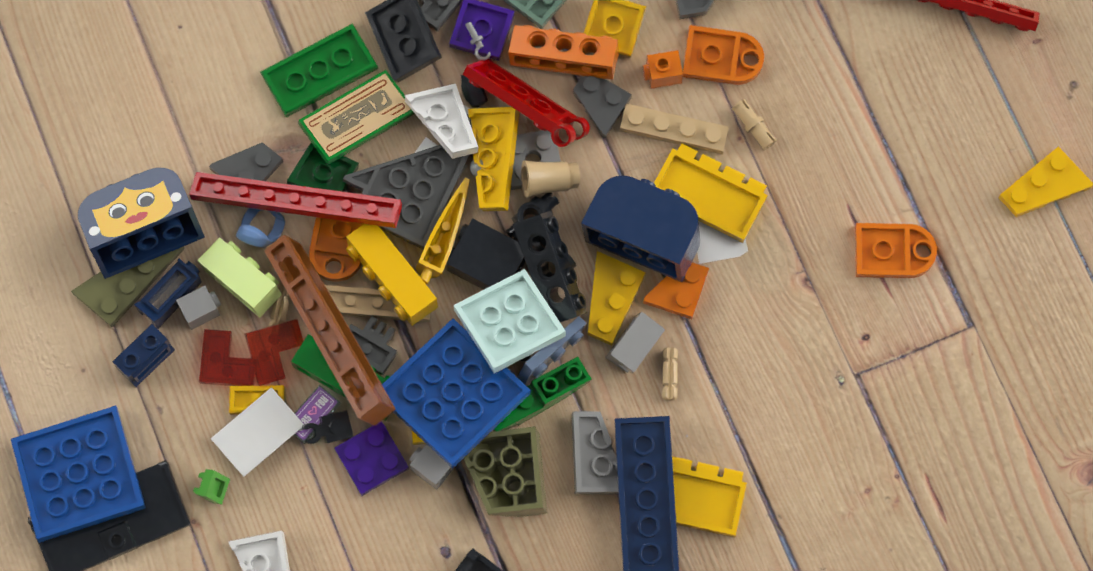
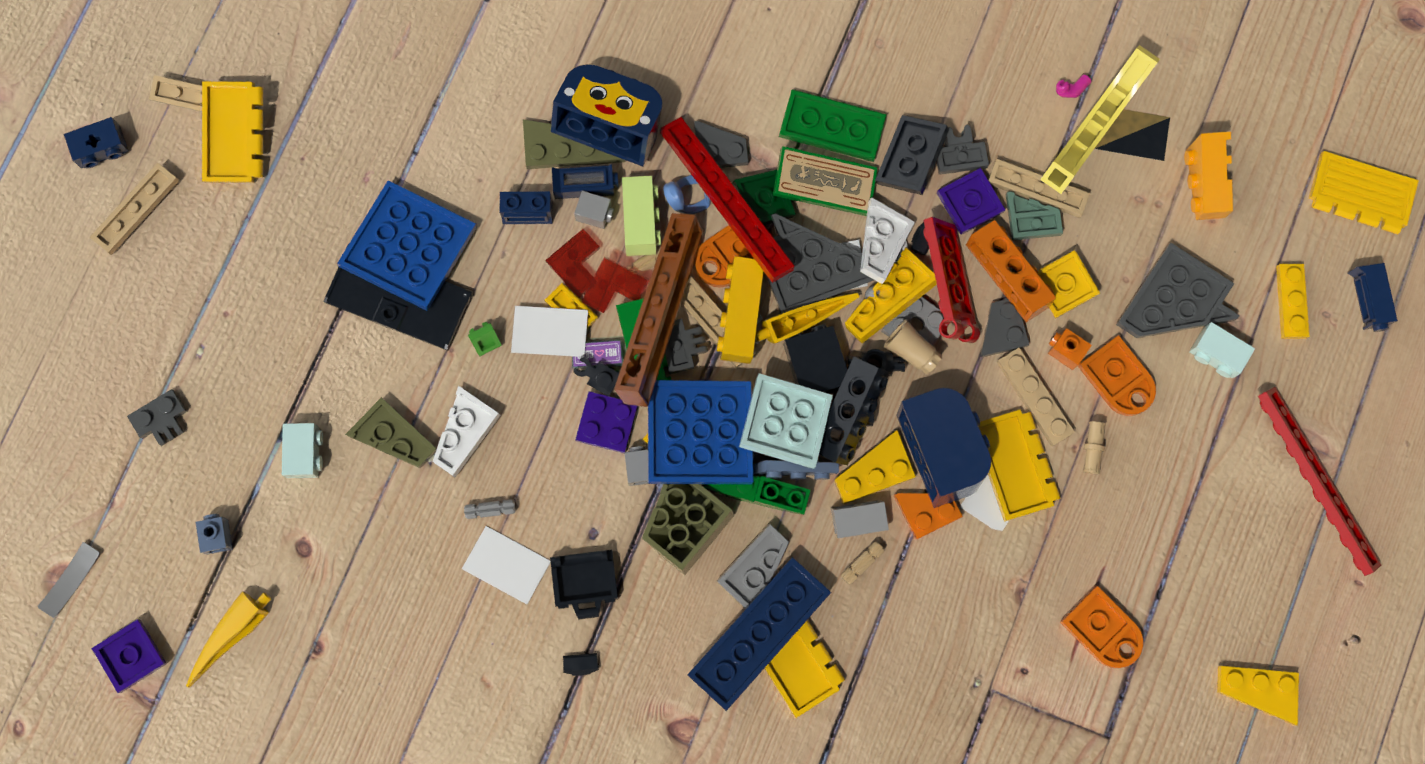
camera: 40 degrees right, 5 degrees up
light grey hand [465,22,491,60] -> none

